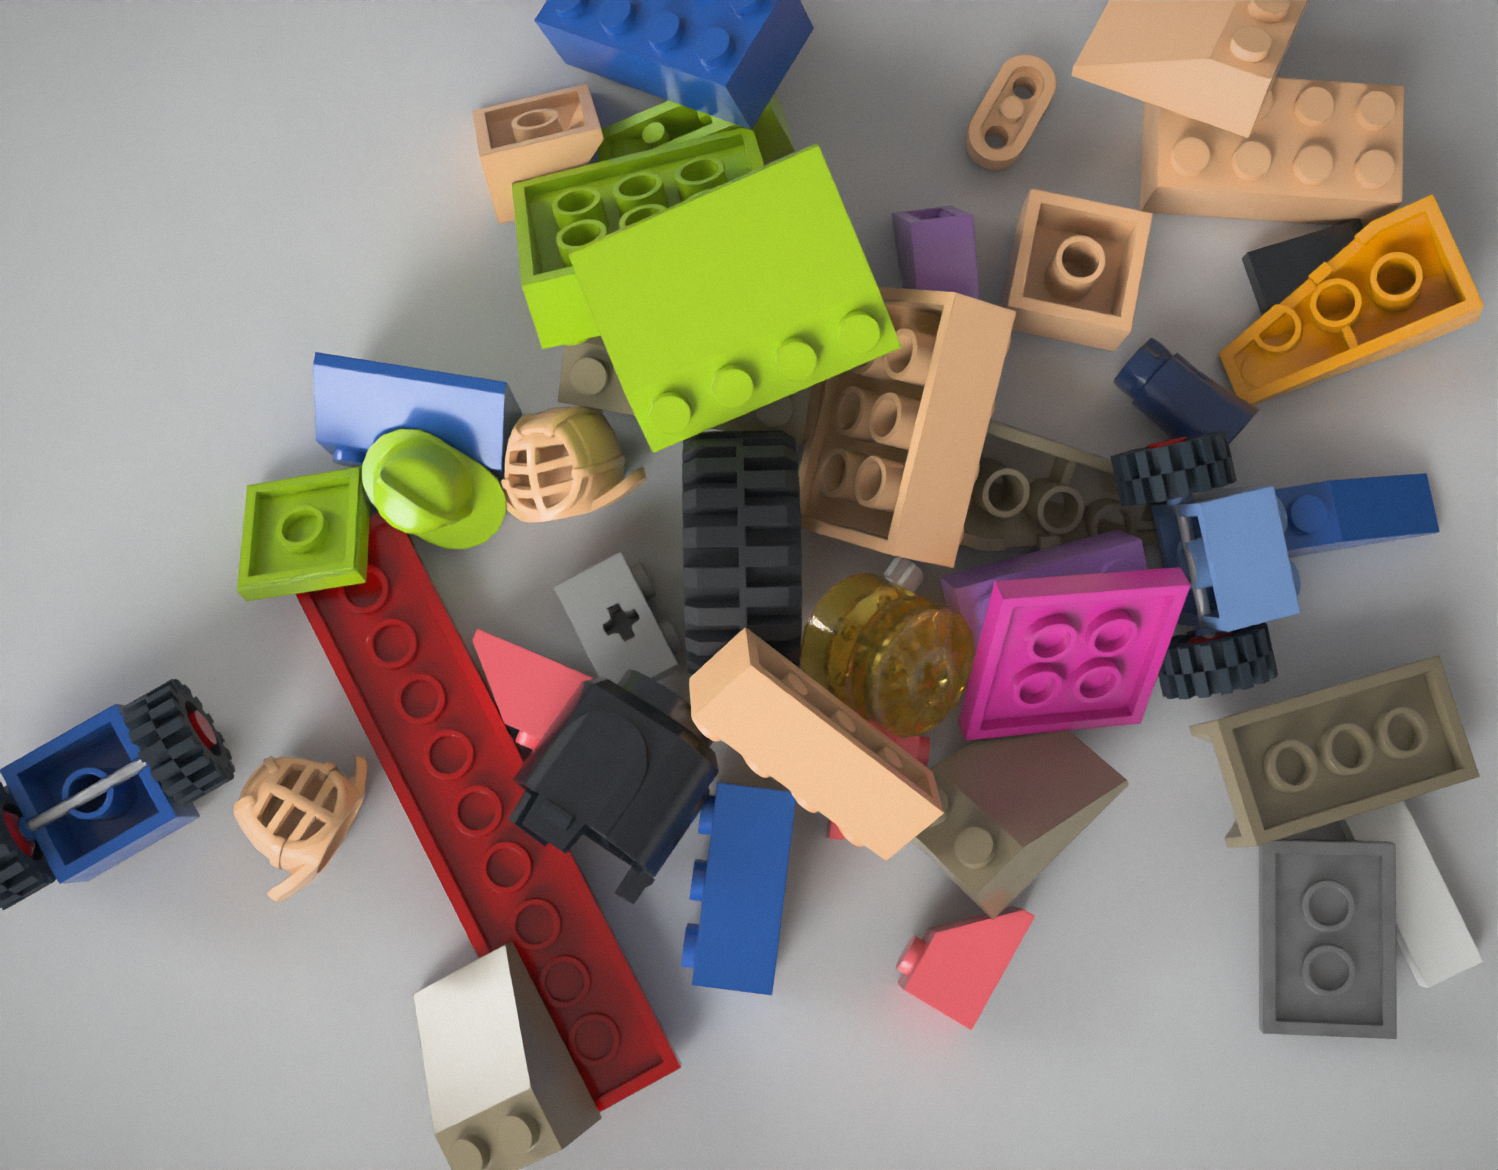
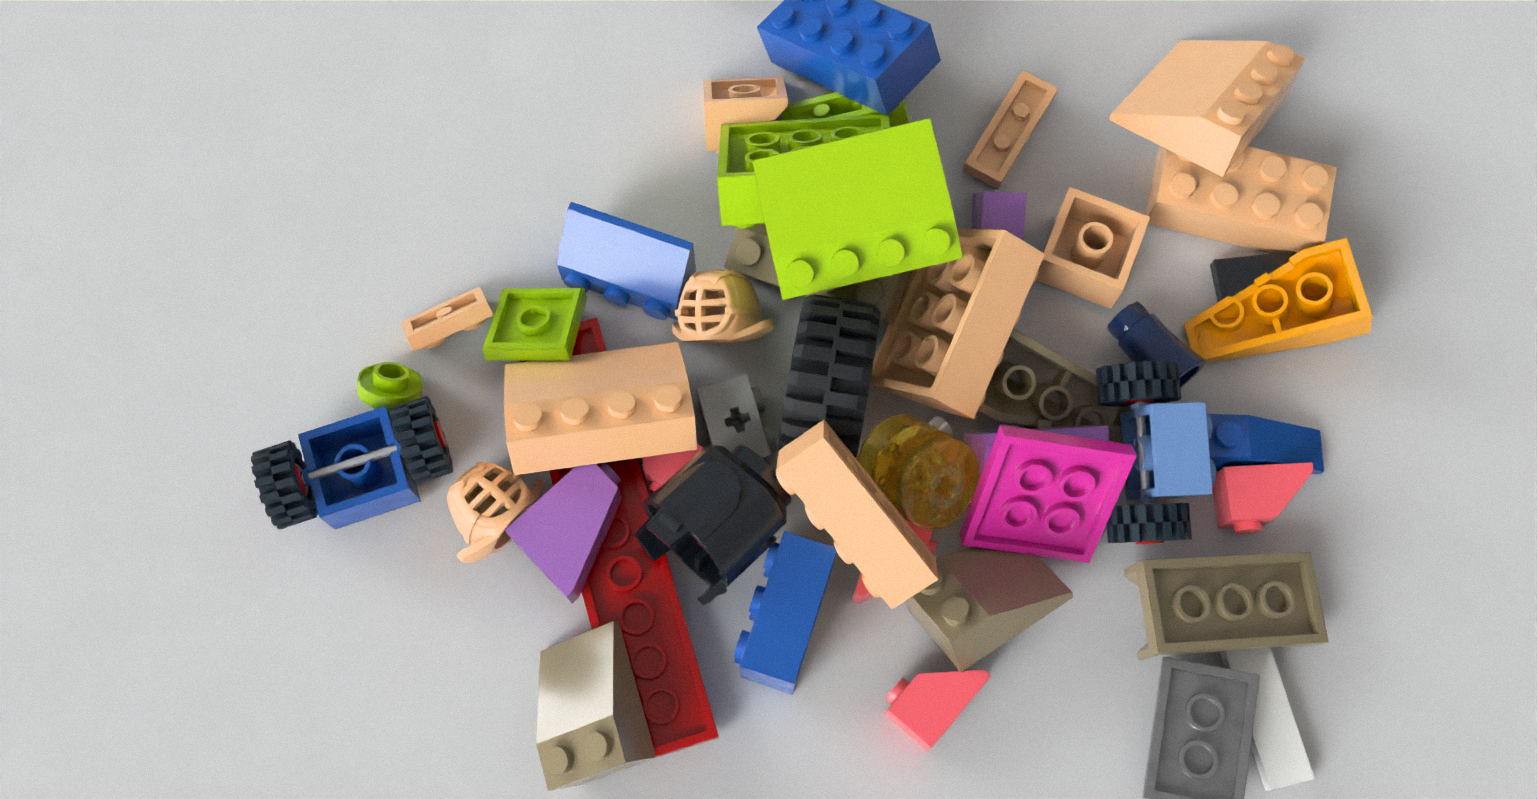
camera: 15 degrees right, 10 degrees down
lime piece [362,428,506,549] -> none
light nougat plate [965,54,1056,170] -> none
none -> lime plate [356,362,423,411]
none -> light nougat plate [402,287,494,351]
none -> light nougat slope [504,342,697,475]
none -> medium lavender slope [505,463,622,604]
none -> light nougat plate [962,70,1058,189]
none -> coral slope [1212,462,1314,535]

